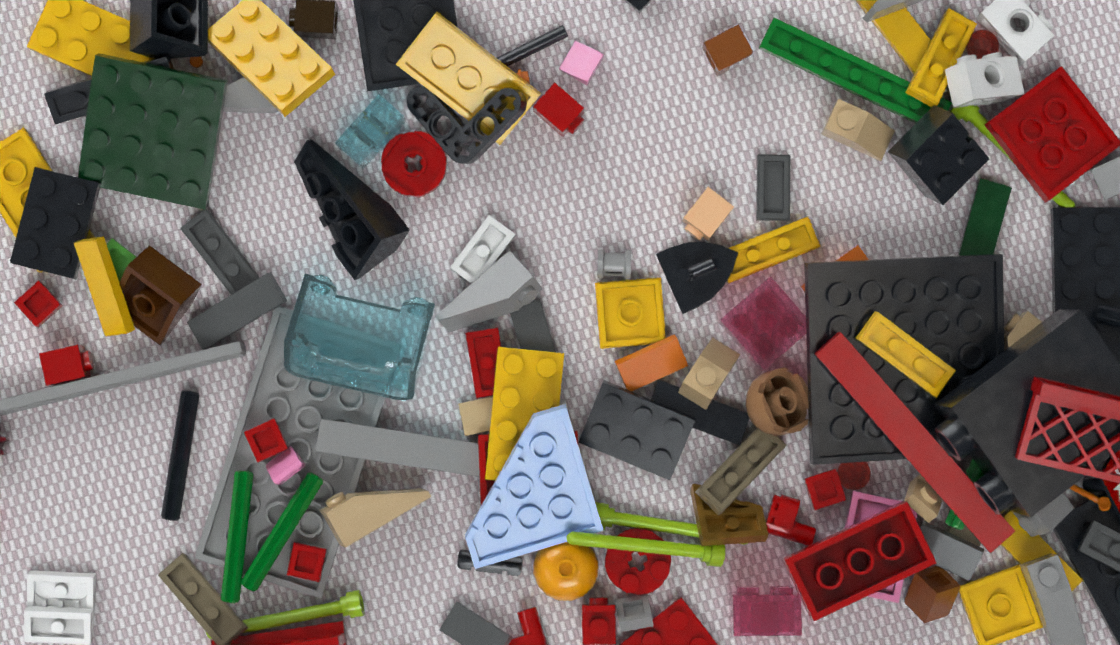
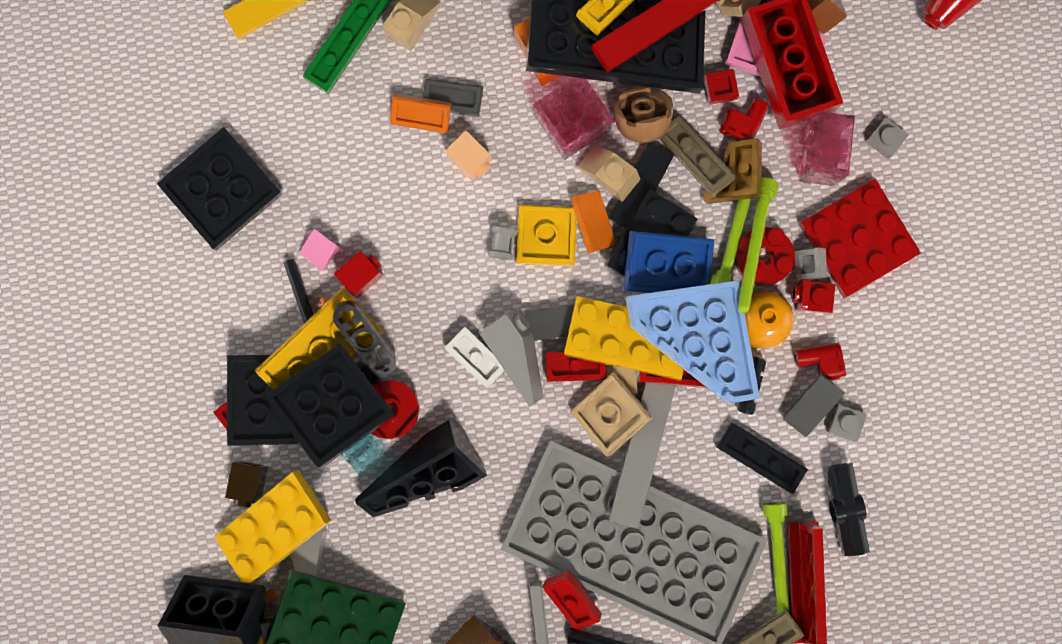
camera: 90 degrees left, 0 degrees up
dark grey tile [180,208,260,295] -> none
dark grey tile [187,272,287,350] -> none
green axle [221,470,253,603] -> none
green axle [241,472,323,592] -> none
red plate [244,418,289,463] -> none
bright pink slope [266,446,305,485] -> none
clear light blue windscreen [284,274,435,401] -> none
red tile [287,542,327,582] -> none
tan slope [320,488,431,548] -> none
black shield [656,242,738,314] -> none
dark orange panel [702,24,753,77] -> none
yellow tile [727,216,821,284] -> none
clear red plate [837,462,871,490] -> none
none -> black plate [265,344,394,470]
none -> orange tile [390,93,452,134]
none -> red plate [542,570,602,630]
none -> tan tile [570,372,653,457]
none -> blue tile [623,231,715,293]
none -> black tile [716,422,808,494]

